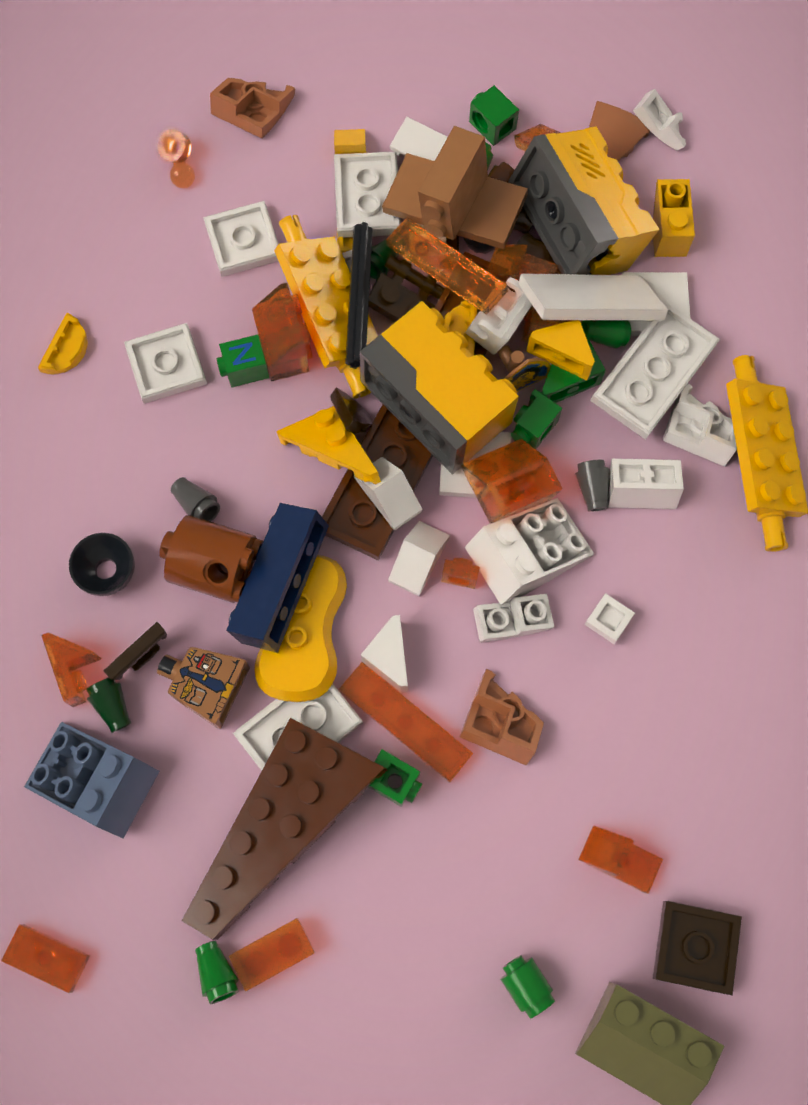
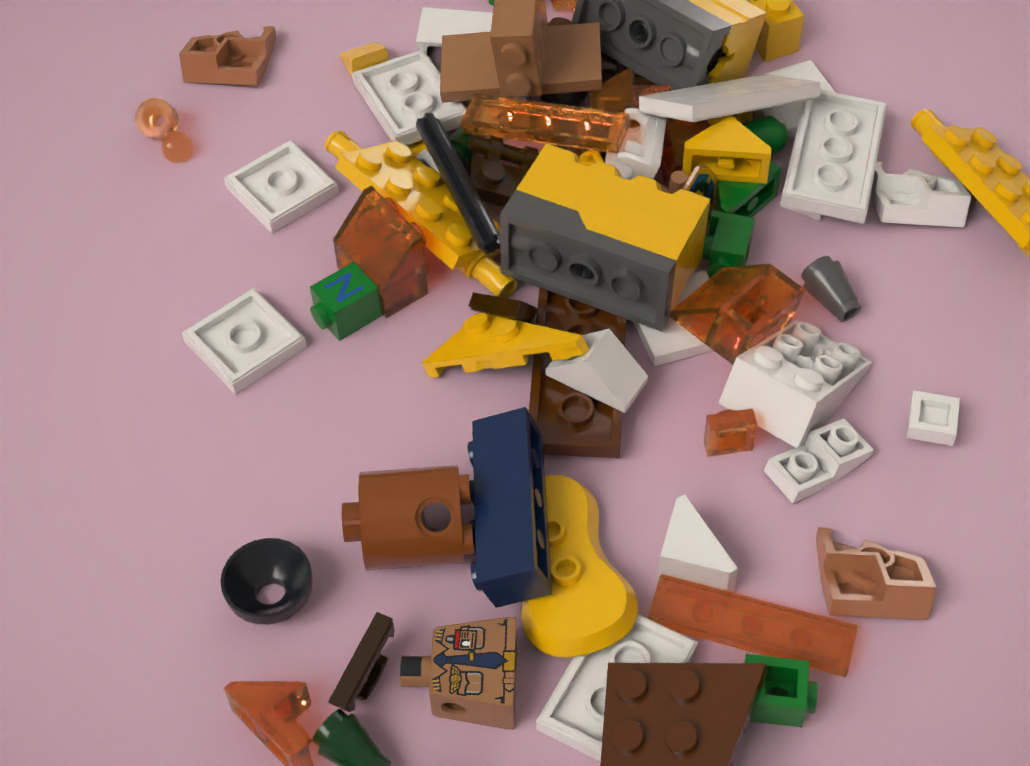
camera: 20 degrees left, 20 degrees down
yellow tile [38,313,88,375] -> none
dark grey cone [170,477,220,522] -> none
white slope [388,521,450,596] -> none
white hinge [608,458,684,509] -> none

